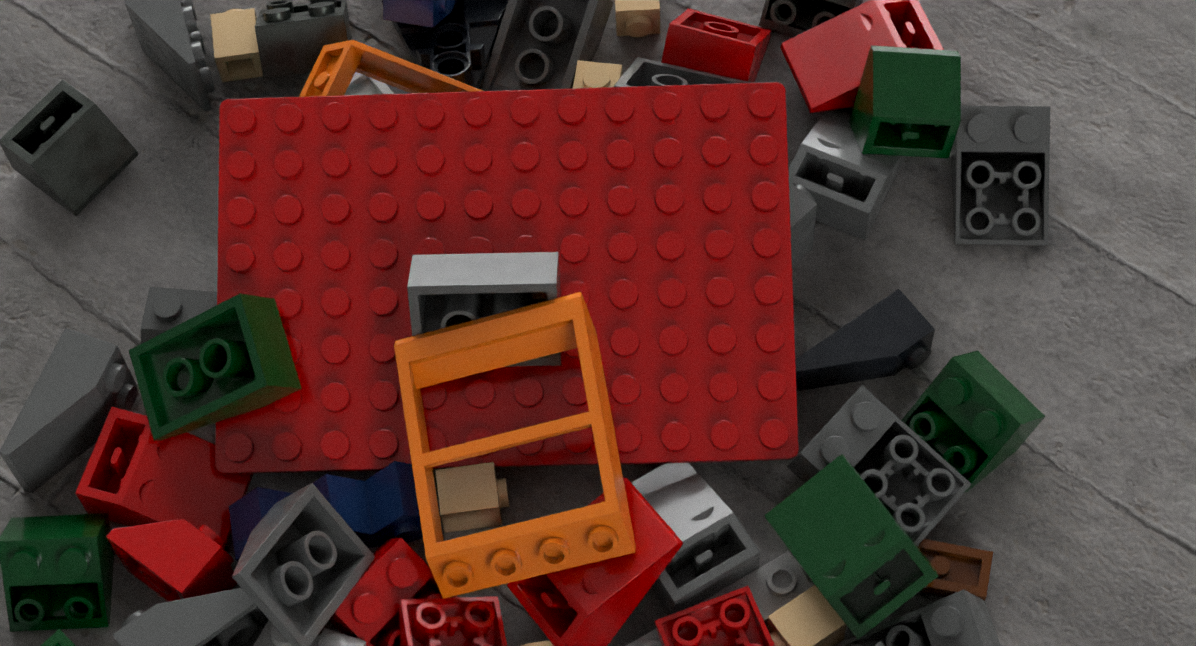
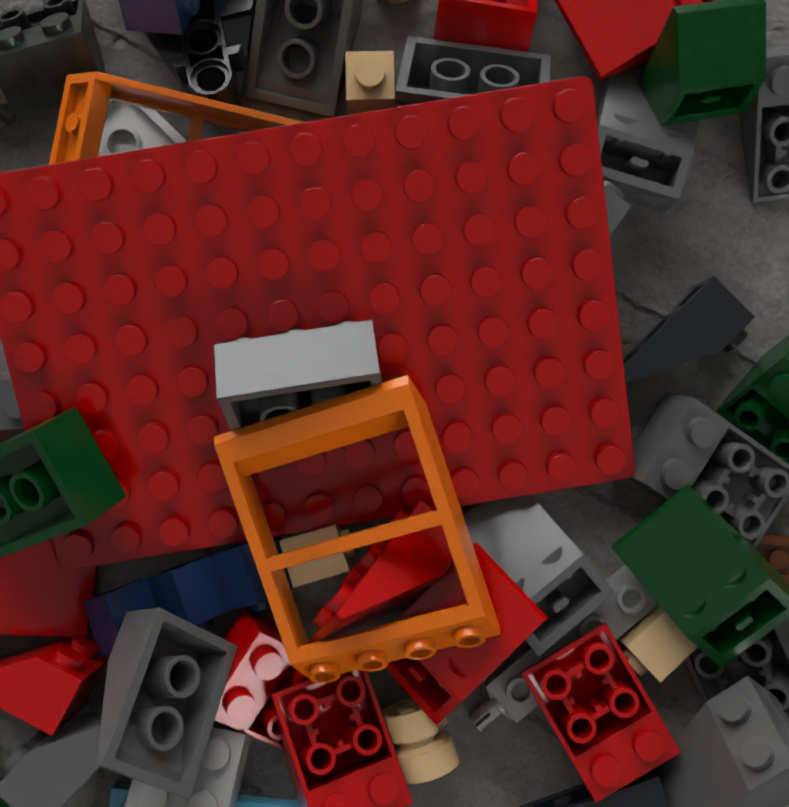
camera: 15 degrees left, 25 degrees up
none -> red slope [307,501,453,644]

